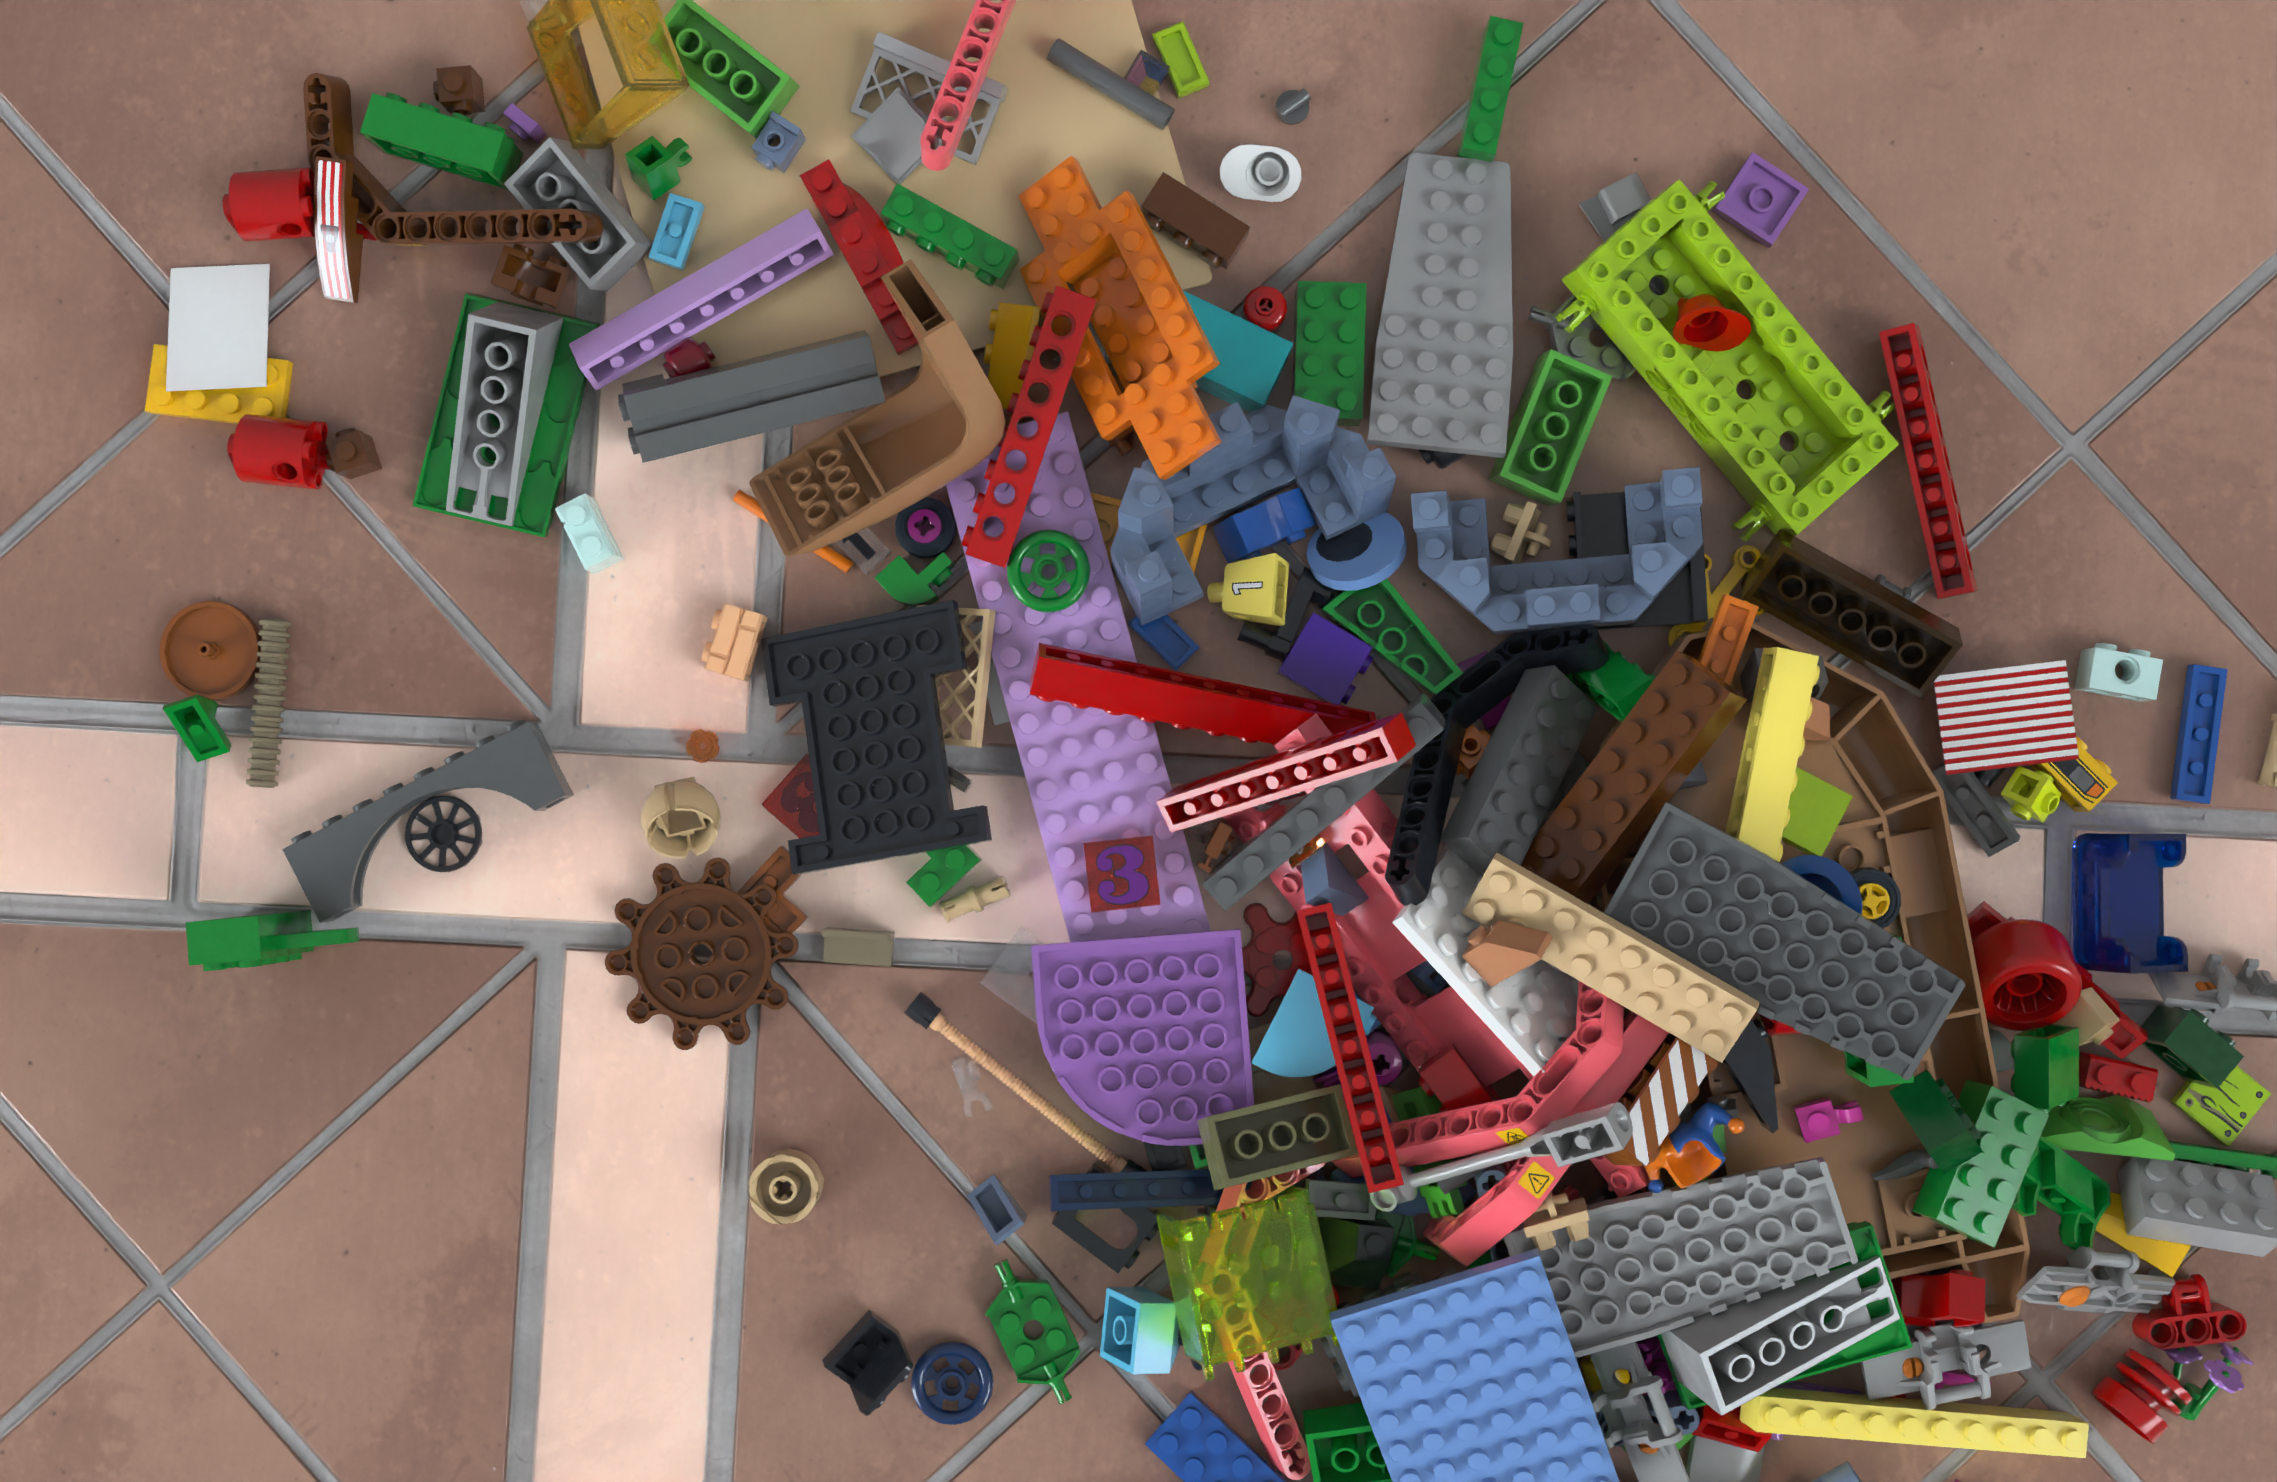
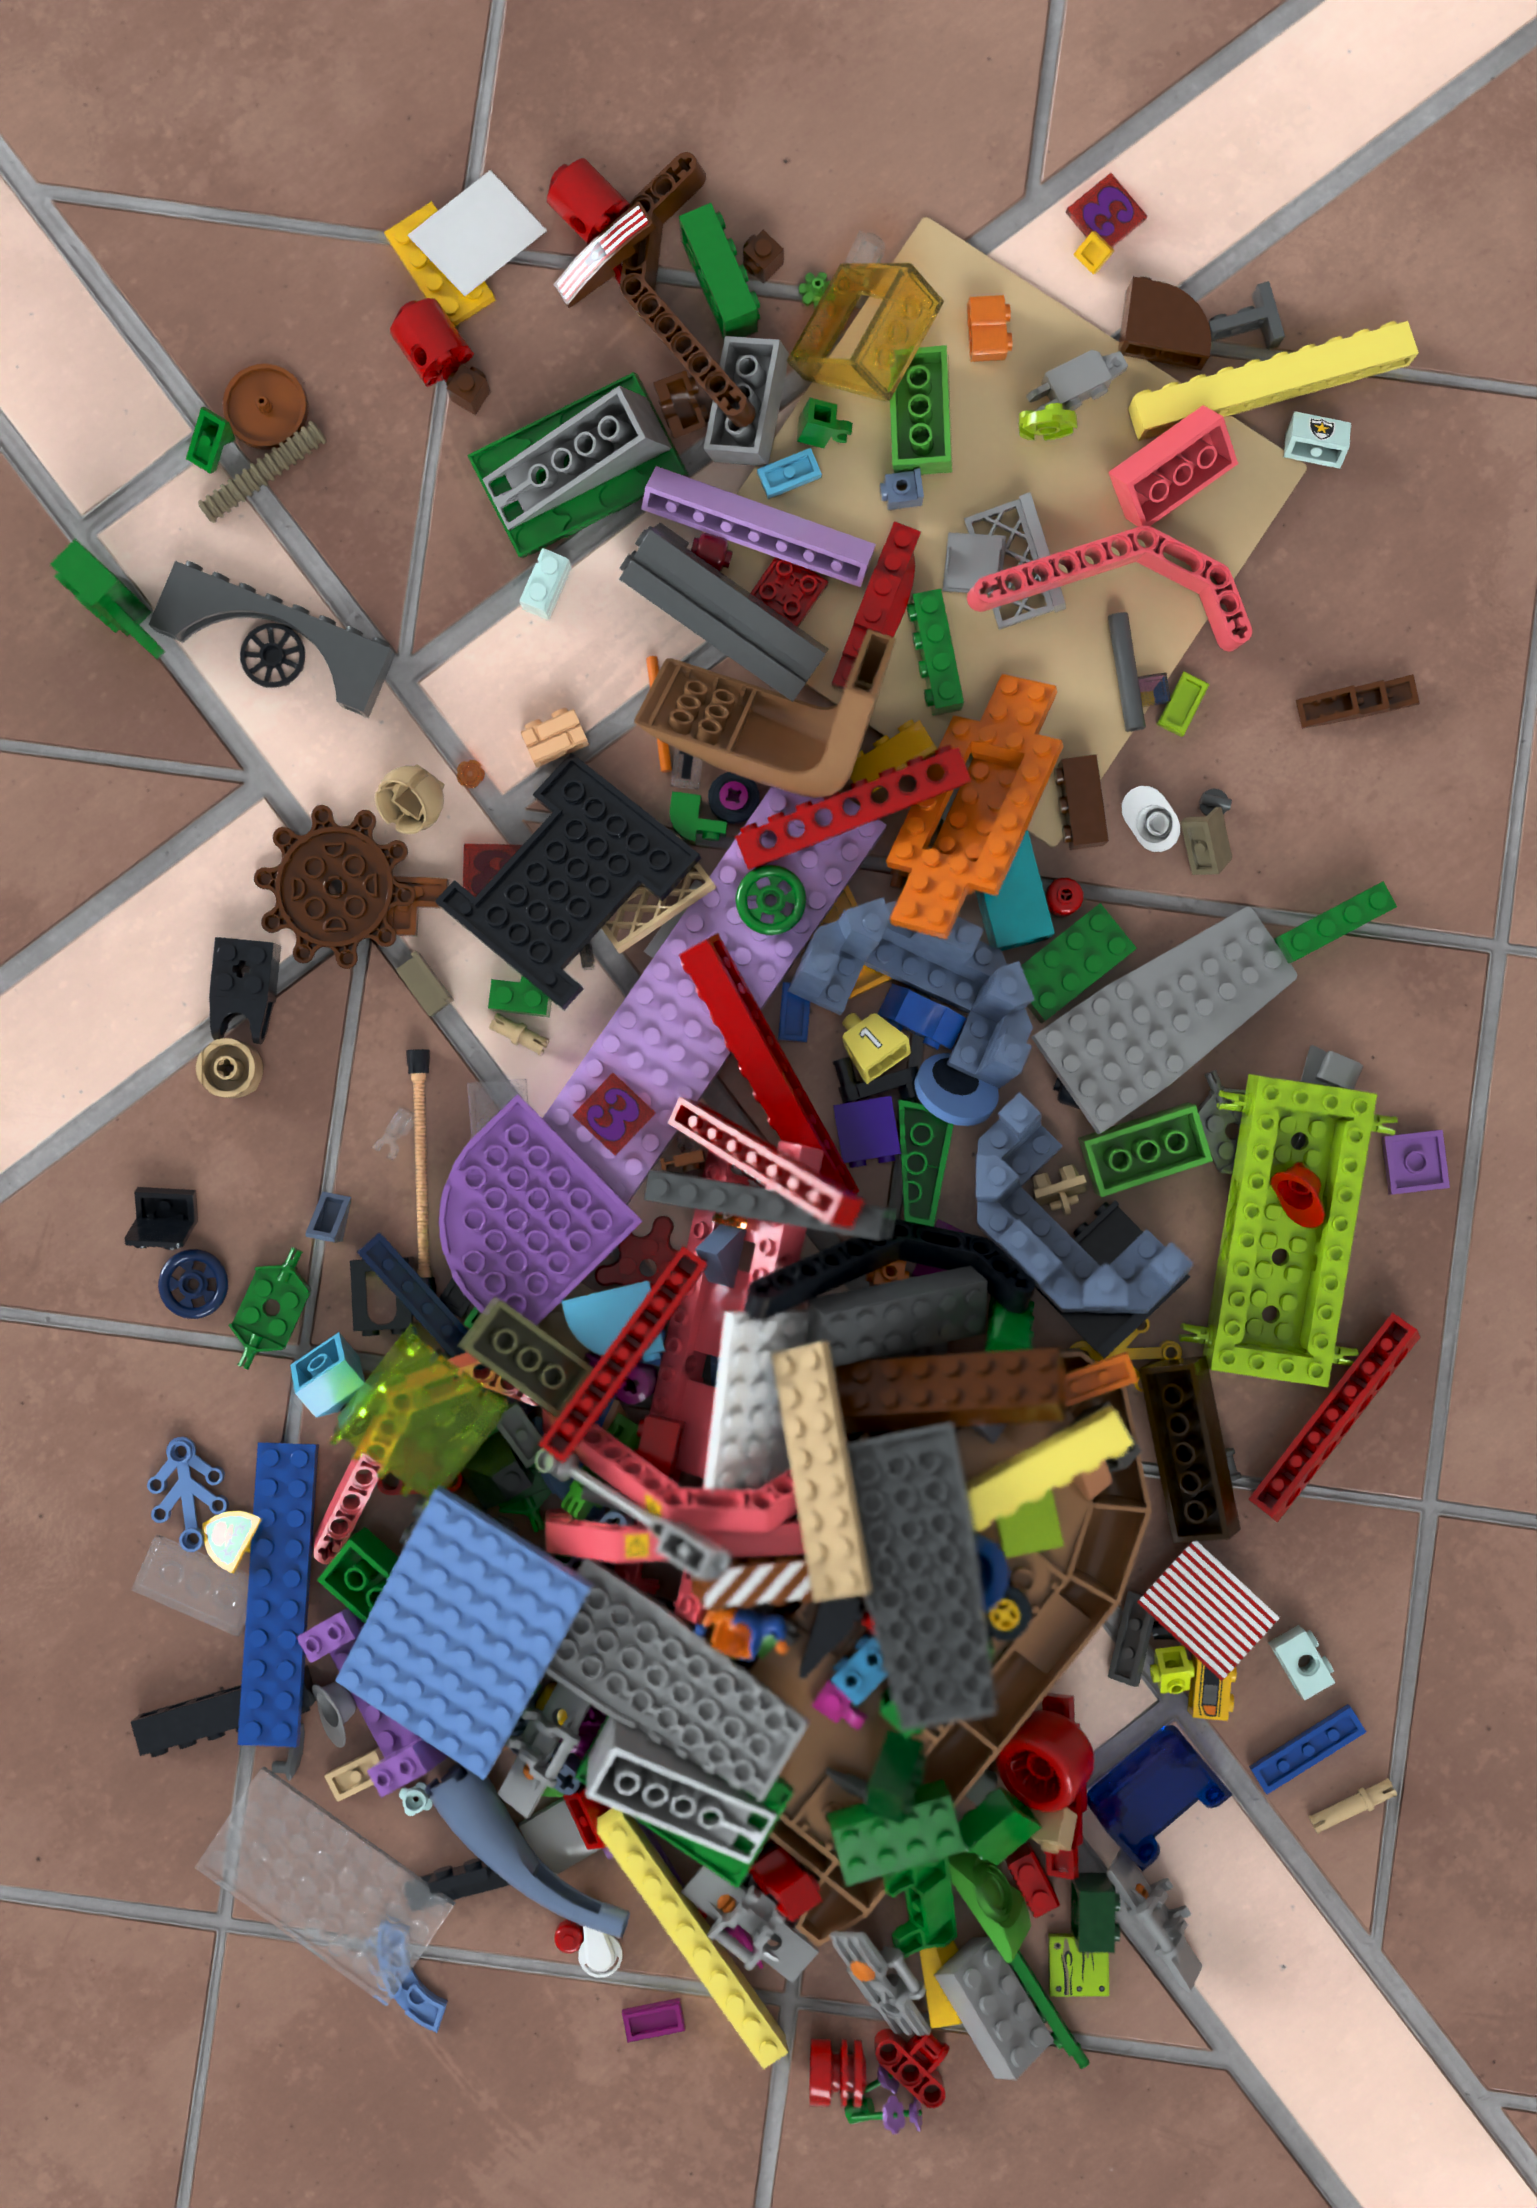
camera: 55 degrees right, 0 degrees up
medium lavender plate [503,103,547,144] -> none
nougat slope [1462,920,1553,987] -> none
tan hips [1523,1192,1590,1251] -> none
none -> black brick [209,937,281,1045]
none -> red tile [751,557,828,627]
none -> bright green plant [799,272,835,310]
none -> dark azure brick [831,1634,888,1706]
none -> dark tan panel [1180,807,1232,875]

